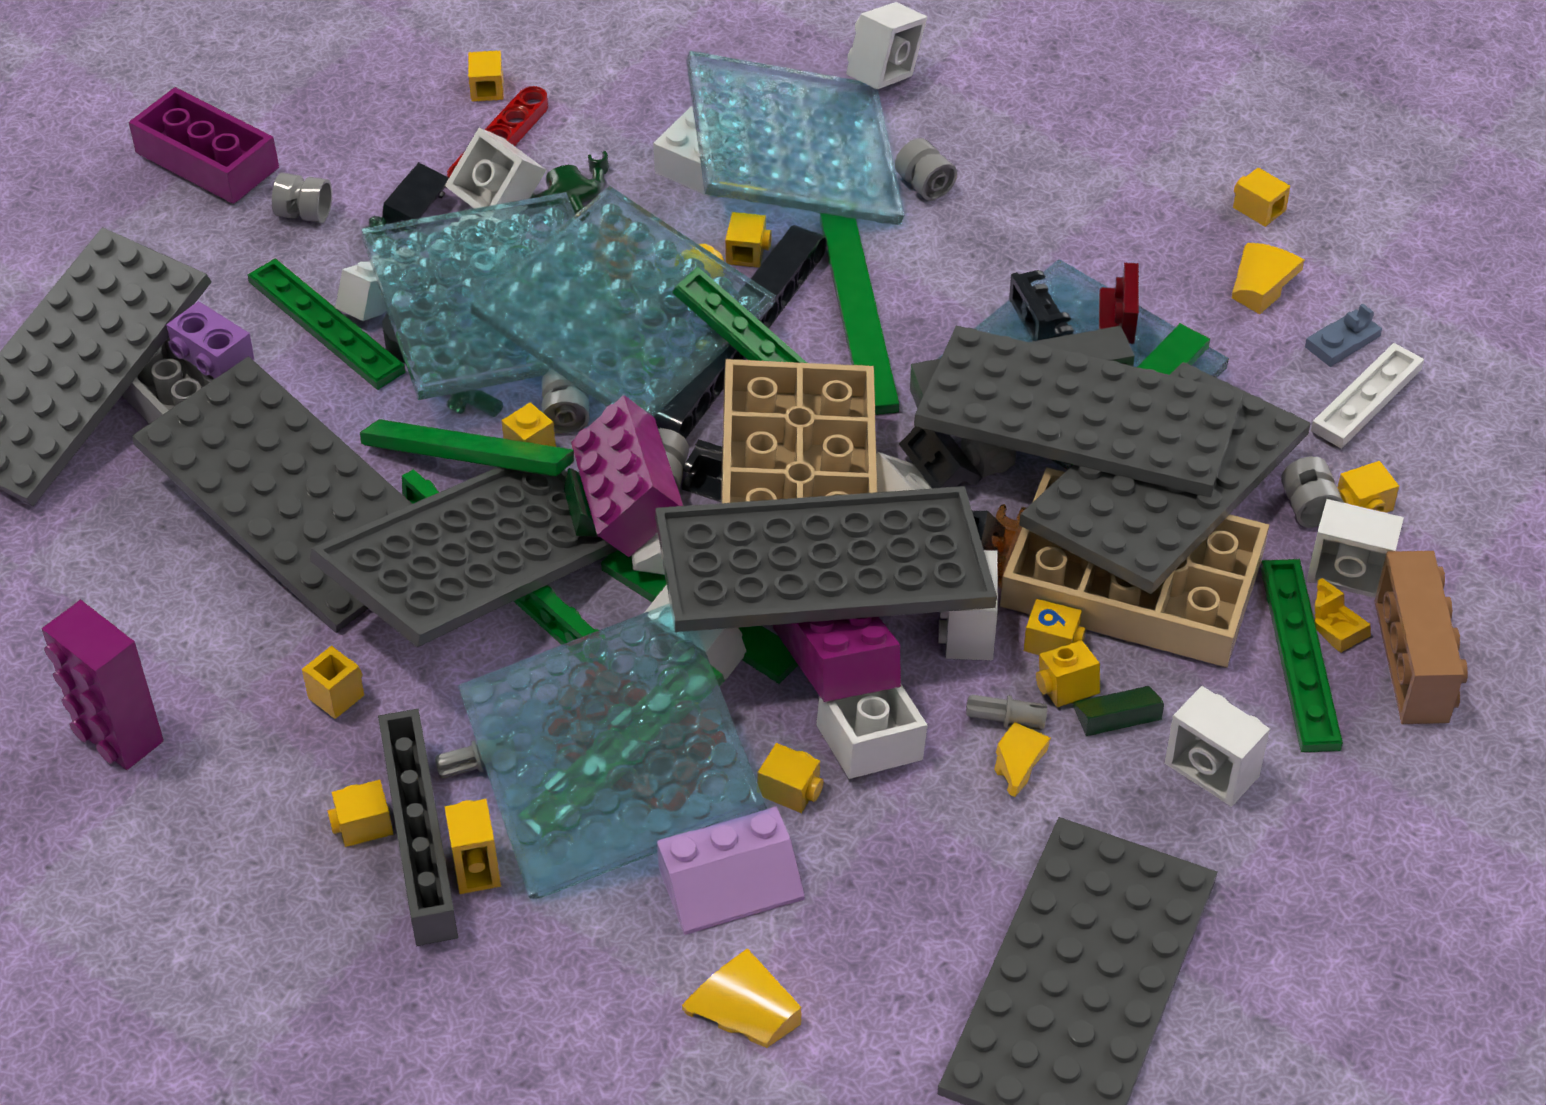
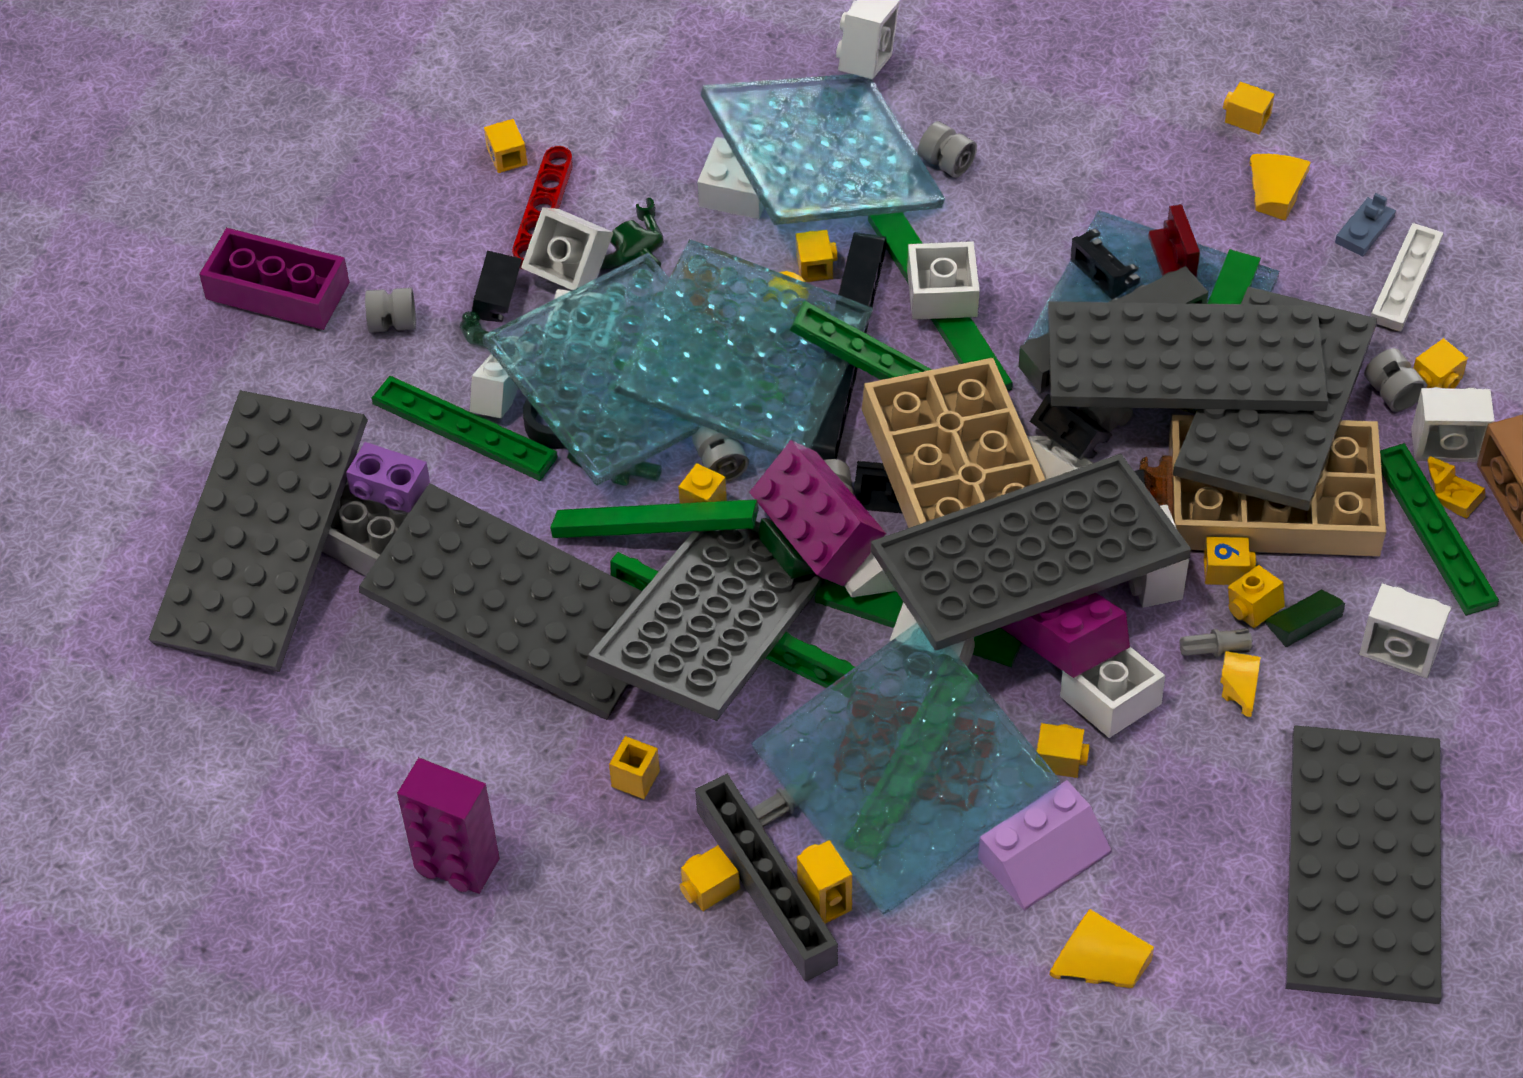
camera: 15 degrees left, 5 degrees up
none -> white brick [907,241,980,320]

